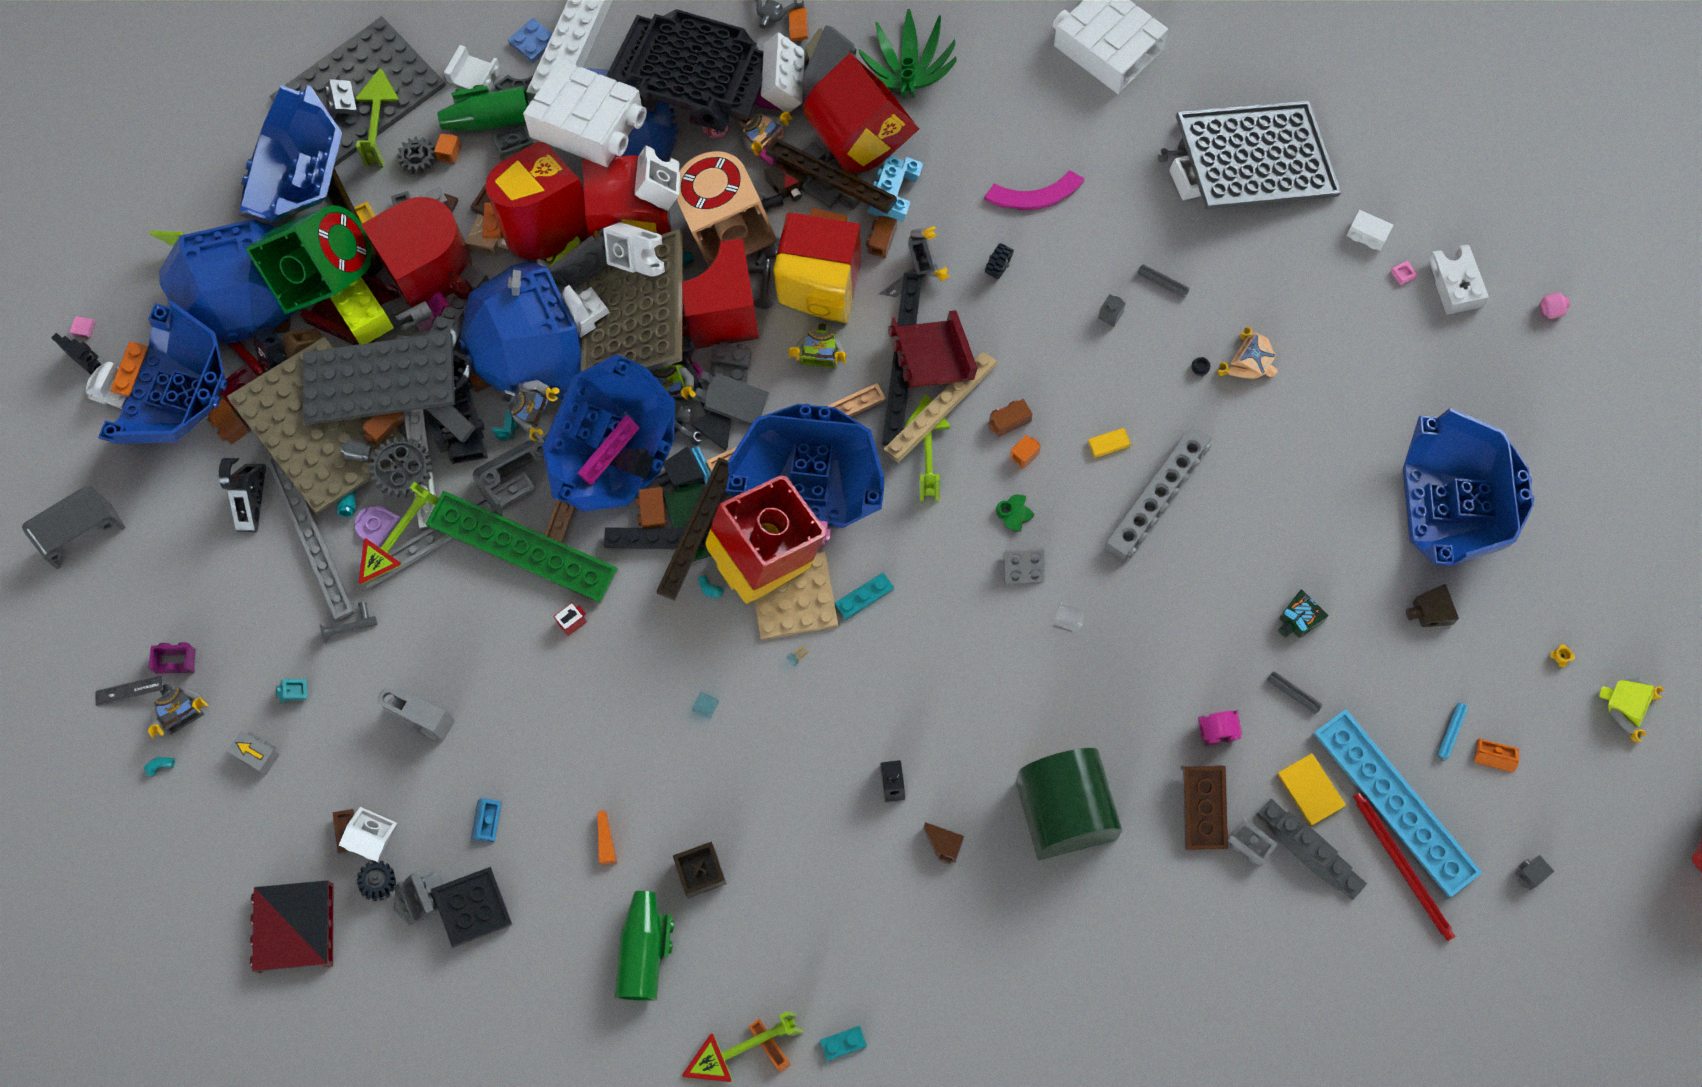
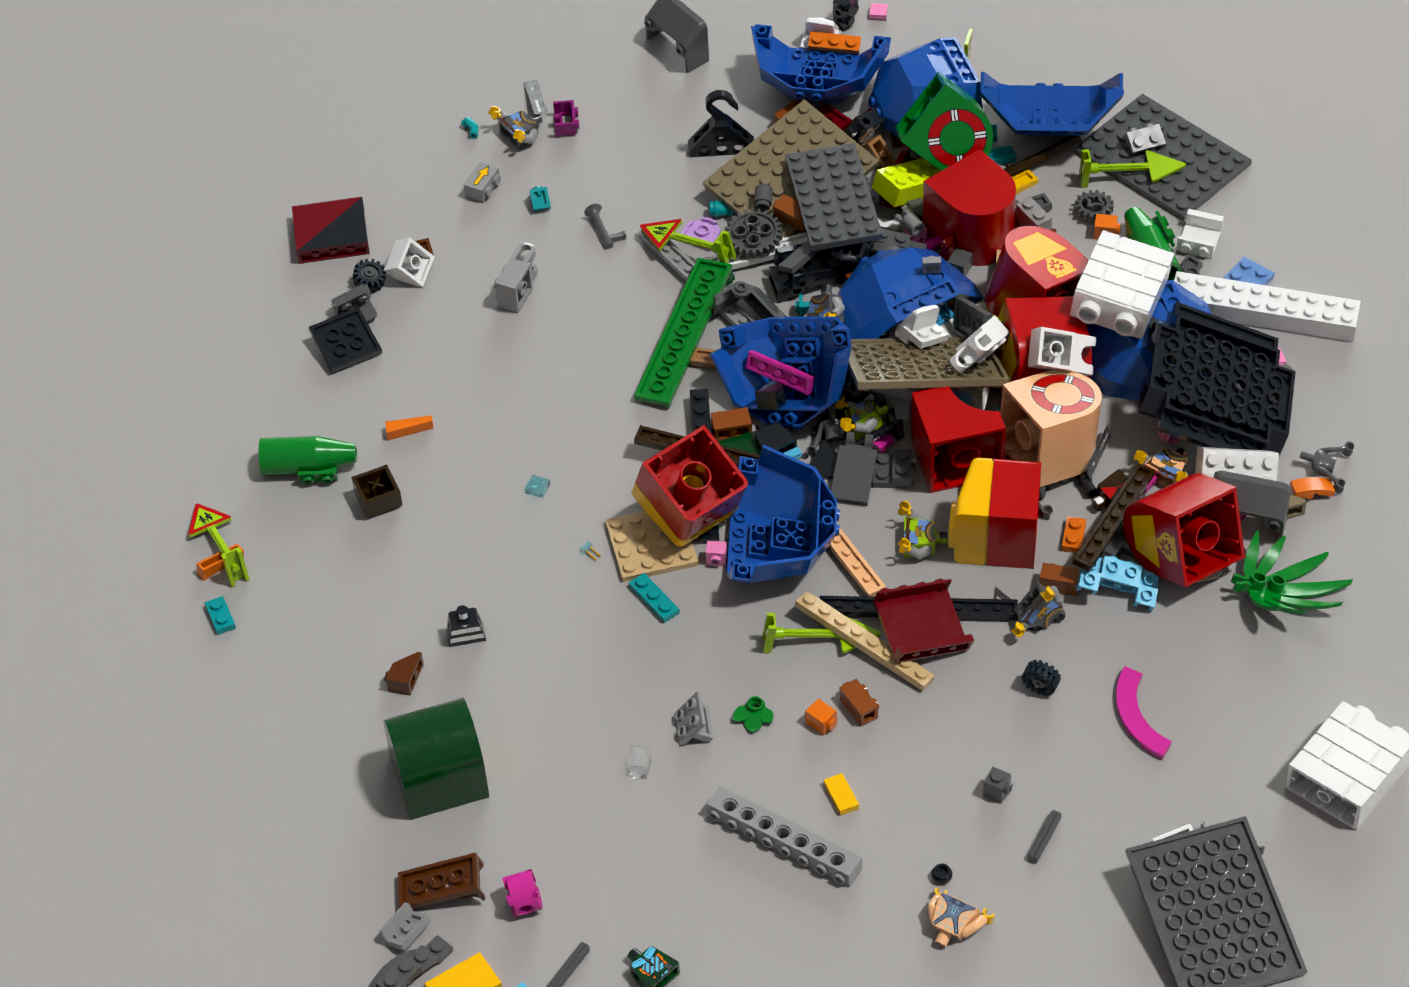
camera: 85 degrees right, 20 degrees down
light grey plate [266,456,355,621] -> none
dark azure slope [471,798,501,842] -> none
brick [553,602,587,636] -> none

